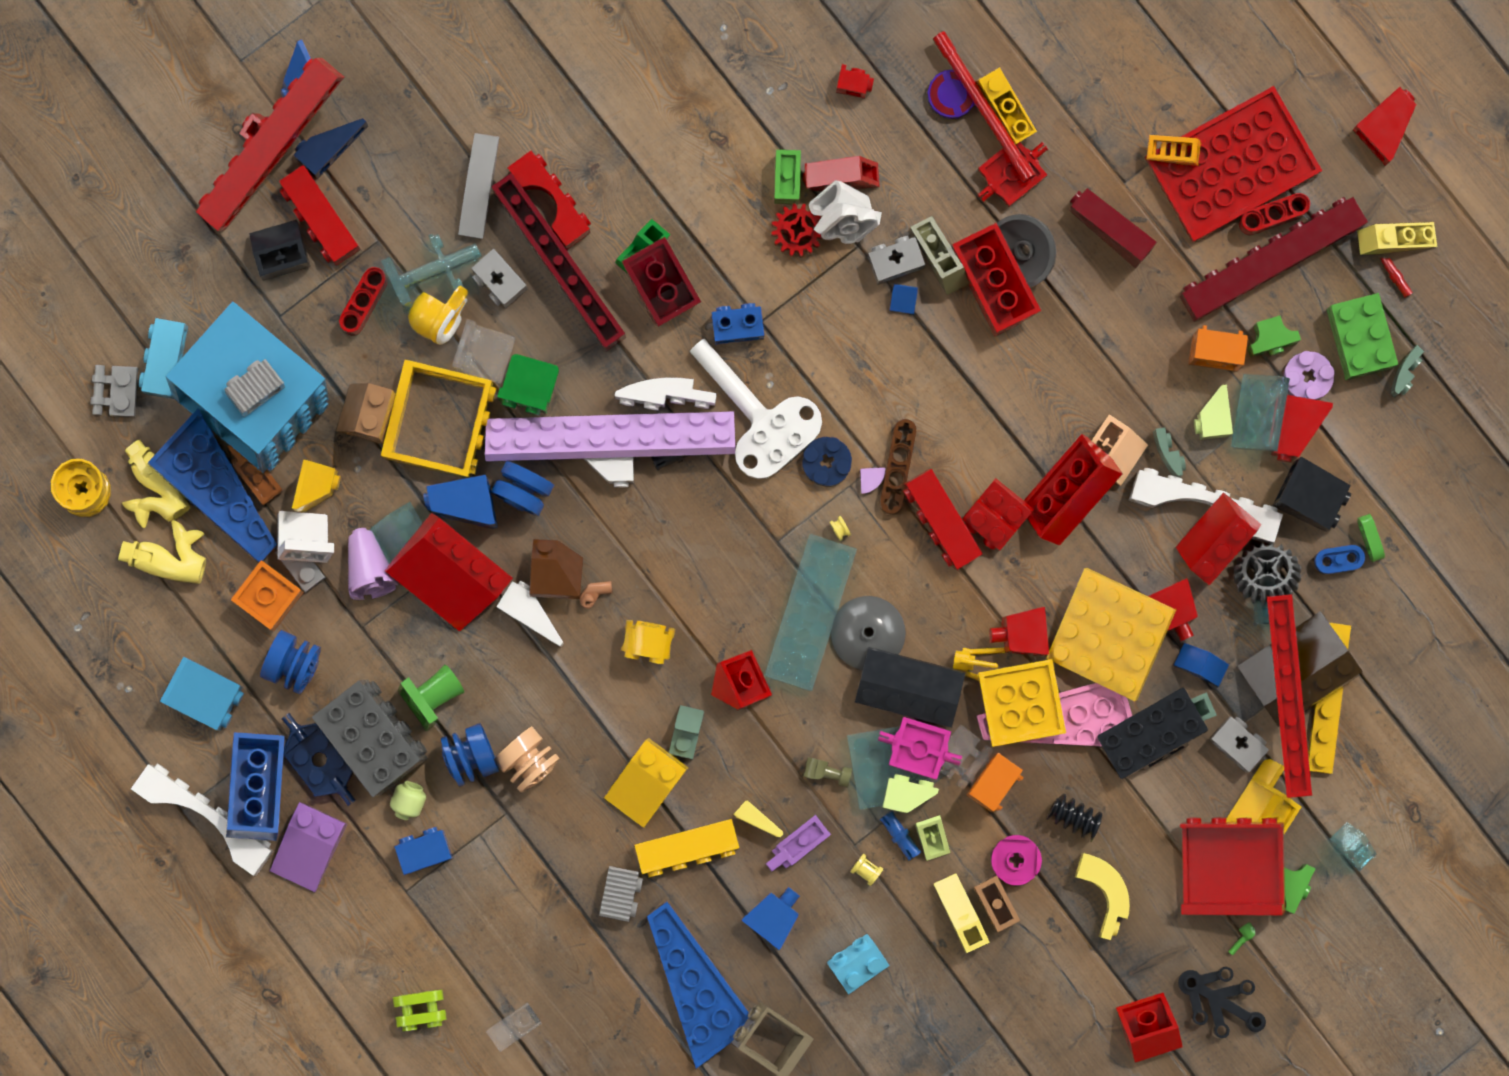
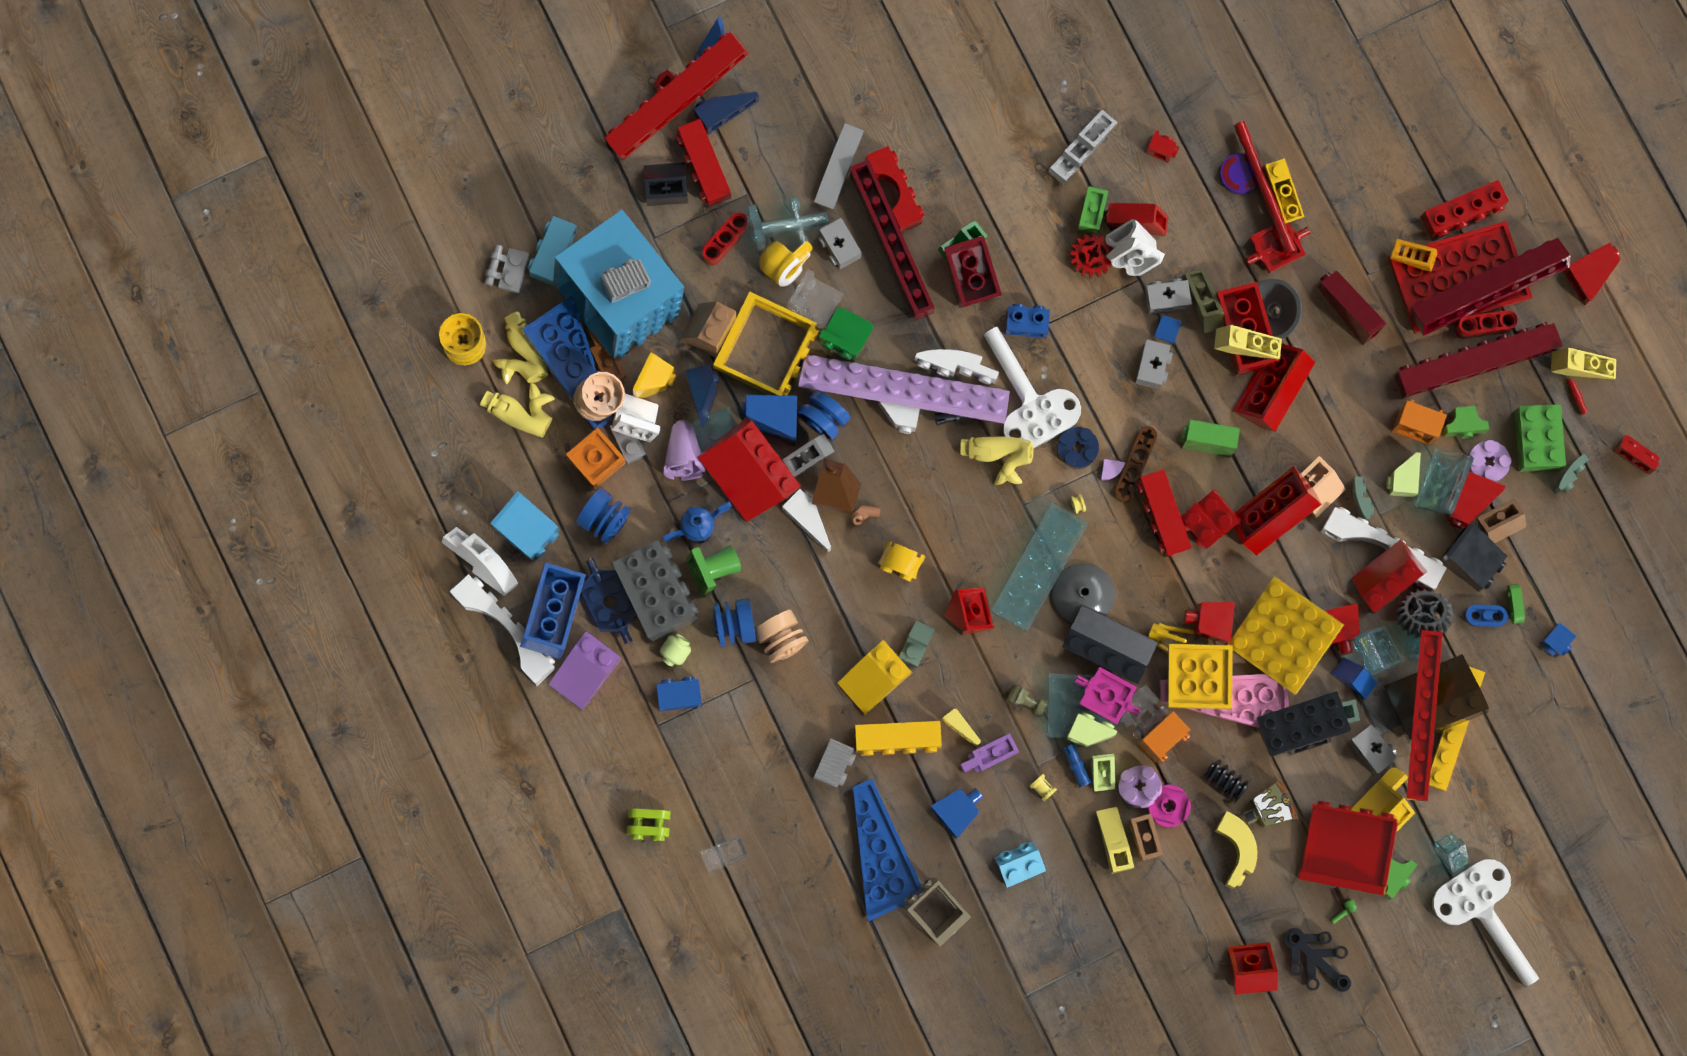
camera: 10 degrees right, 5 degrees down
none -> white slope [442,527,518,596]
none -> light nougat wheel [573,372,625,421]
none -> blue helmet [662,502,732,543]
none -> dark blue slope [685,364,719,427]
none -> light grey brick [783,434,835,477]
none -> light yellow piece [961,437,1034,485]
none -> light grey slope [1048,110,1118,185]
none -> lavender plate [1119,766,1162,808]
none -> light grey brick [1135,340,1173,389]
none -> bright green brick [1179,420,1240,457]
none -> light yellow slope [1214,325,1282,359]
none -> red slope [1233,344,1316,432]
none -> torso [1243,780,1298,828]
none -> clear light blue brick [1354,626,1403,675]
none -> dark red brick [1411,238,1571,336]
none -> red brick [1421,179,1509,238]
none -> white piece [1432,859,1539,987]
none -> medium nougat brick [1477,499,1526,543]
none -> blue brick [1540,622,1576,658]
none -> red bracket [1614,435,1660,475]

